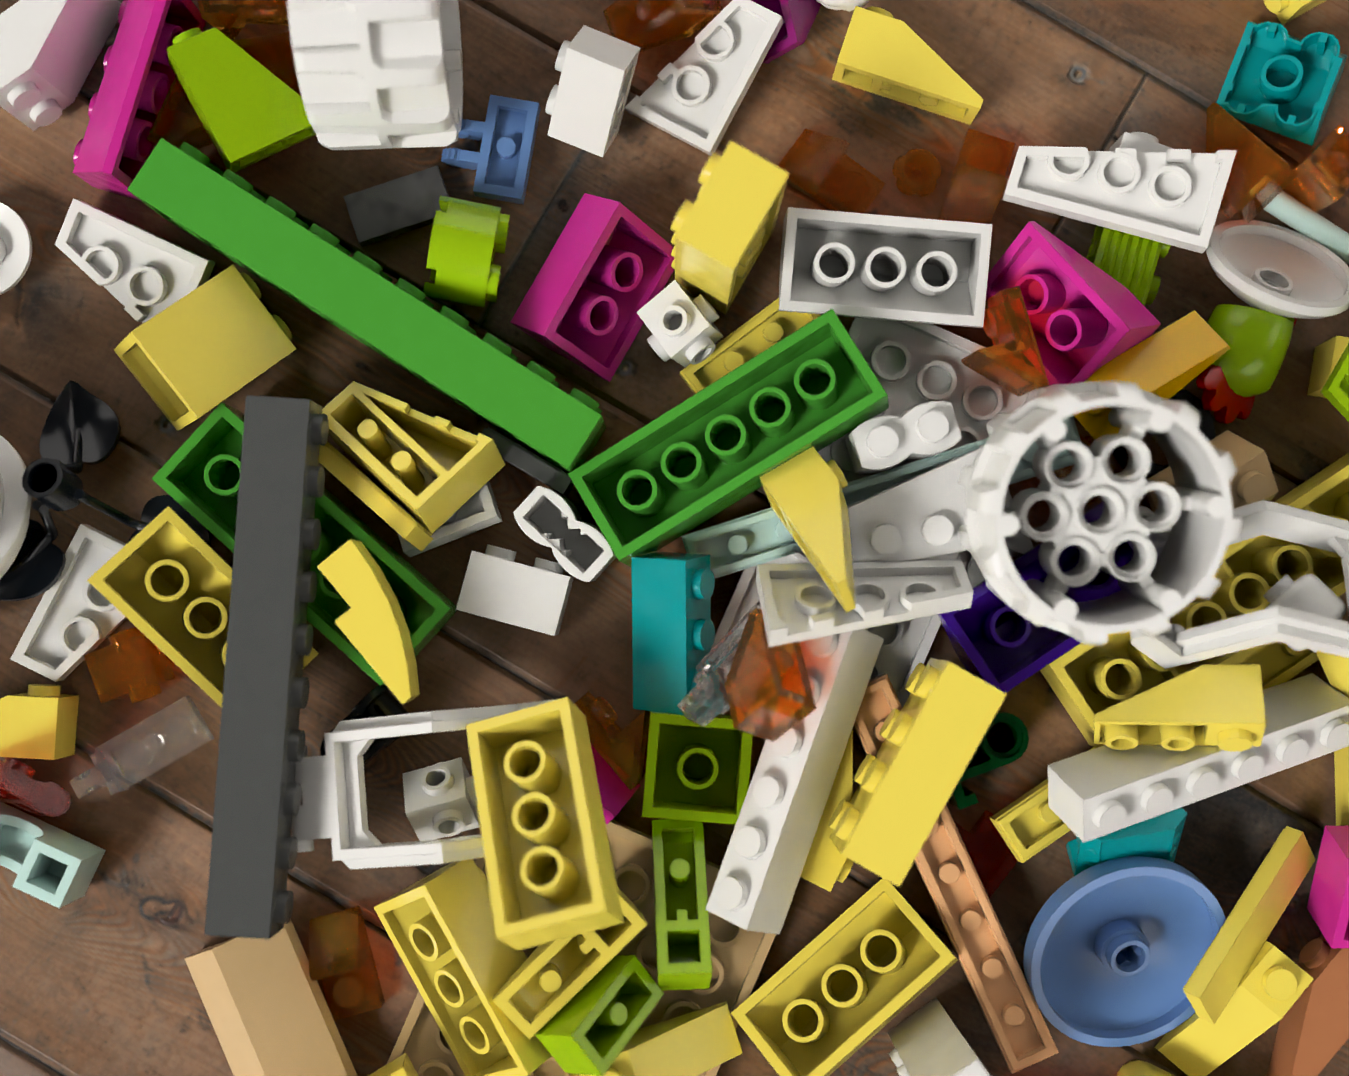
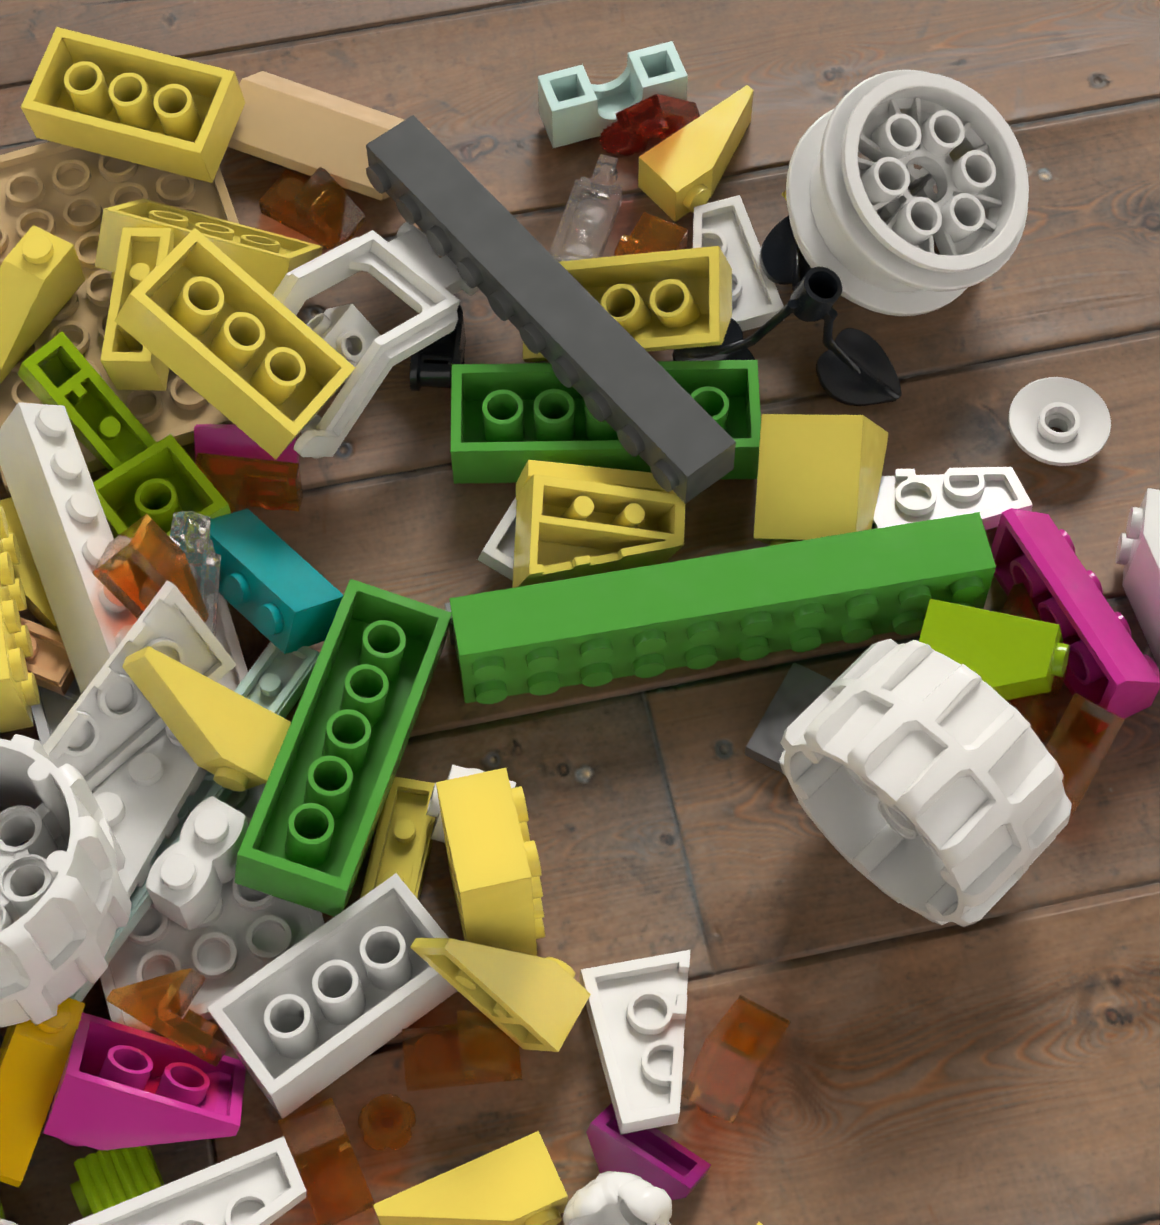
camera: 140 degrees right, 25 degrees down
light yellow slope [317,539,420,704] -> none
lime brick [424,195,510,308] -> none
medium blue hinge [441,94,541,205] -> none
white brick [456,544,574,636] -> none
dark pink slope [510,193,675,382] -> none
white brick [513,486,616,582] -> none
lime brick [535,955,664,1076] -> none
white brick [545,25,640,158] -> none
none -> light yellow slope [410,938,591,1052]

